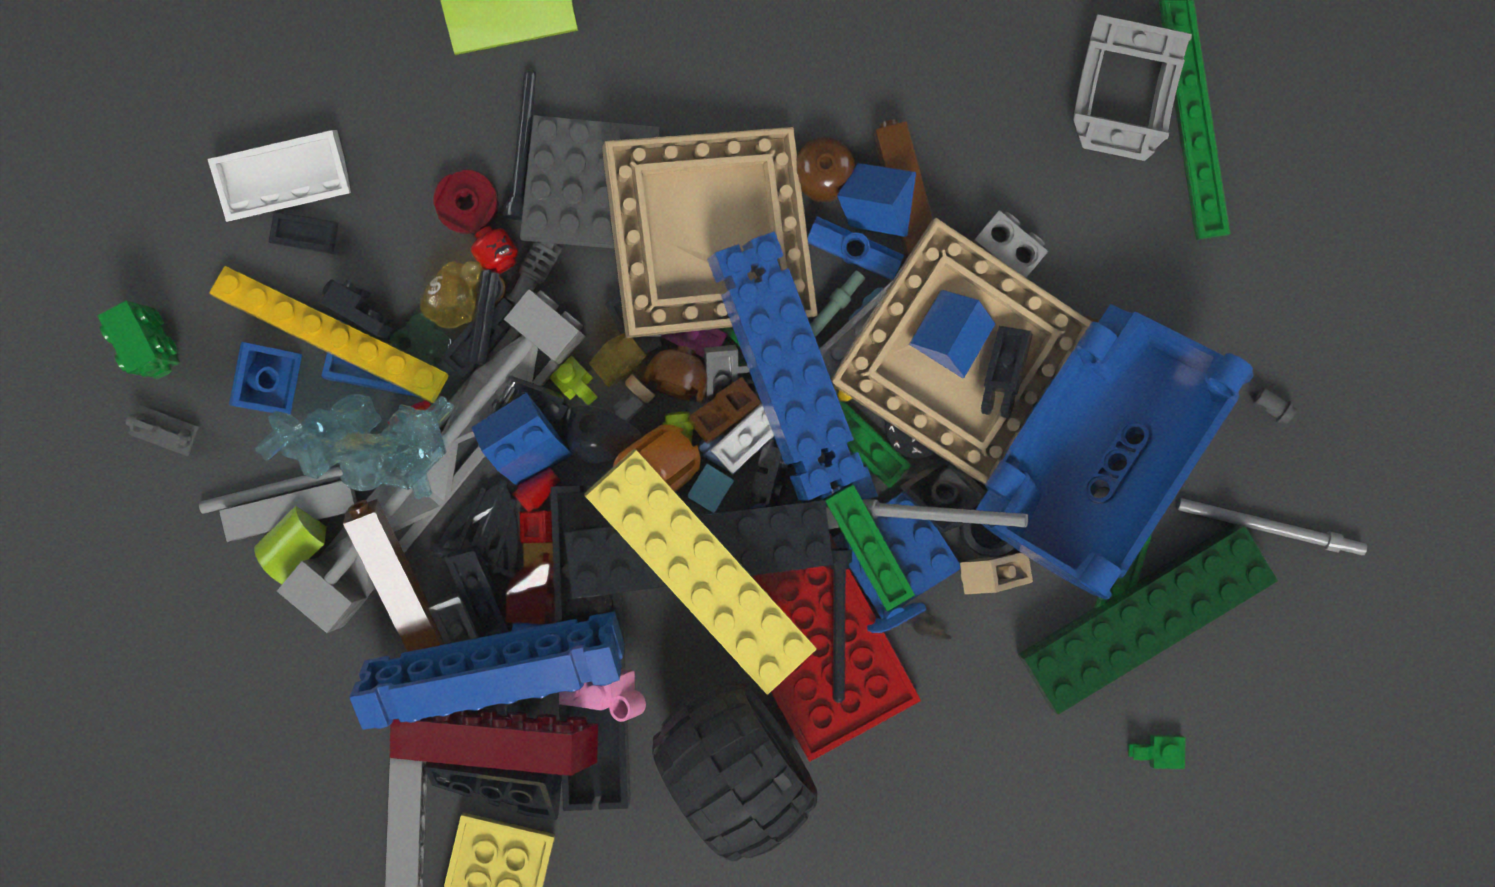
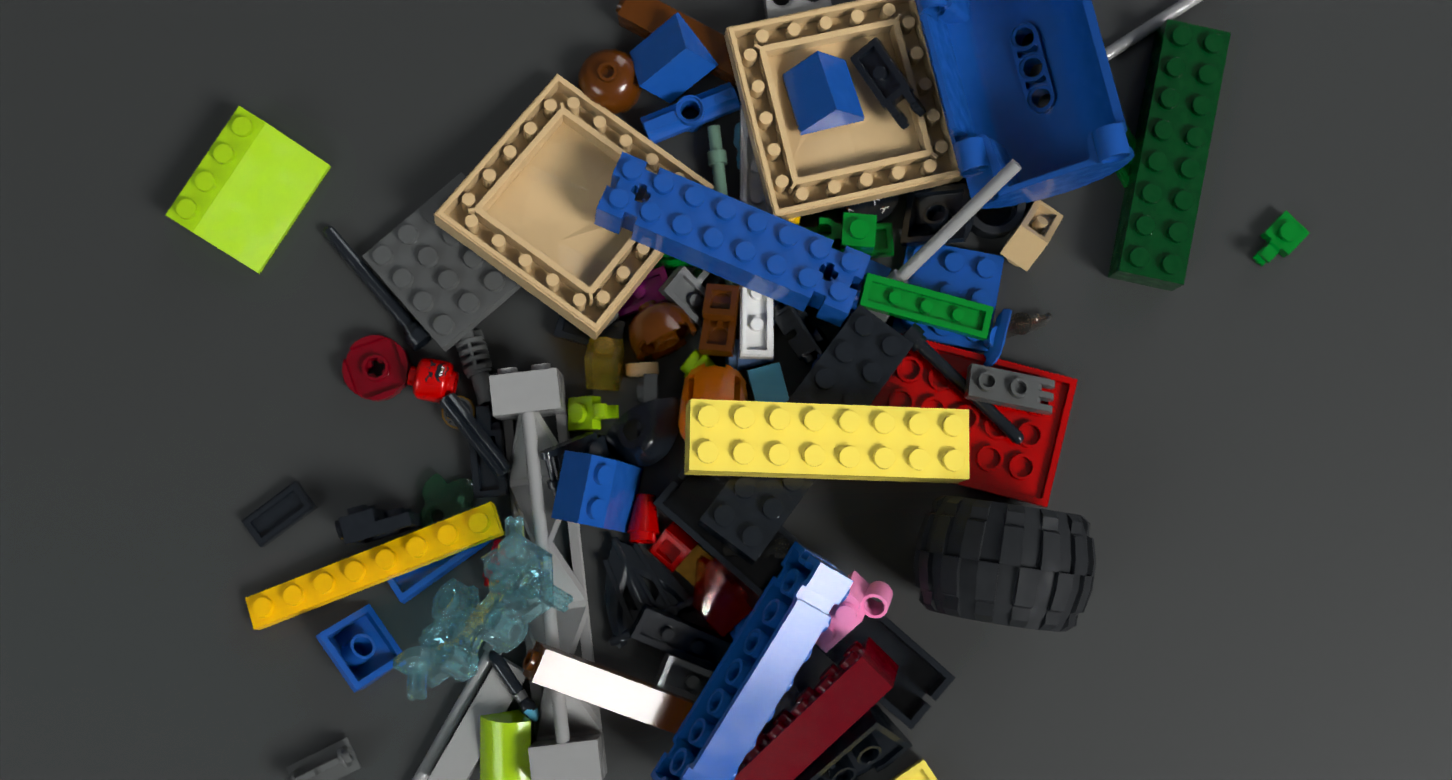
camera: 45 degrees left, 5 degrees down
green brick [97,300,180,379] -> none
white slope [208,130,351,222] -> none
clear yellow piece [420,261,482,329] -> none
none -> black piece [489,650,539,722]
none -> green brick [818,212,877,255]
none -> dark grey hinge [964,363,1055,415]

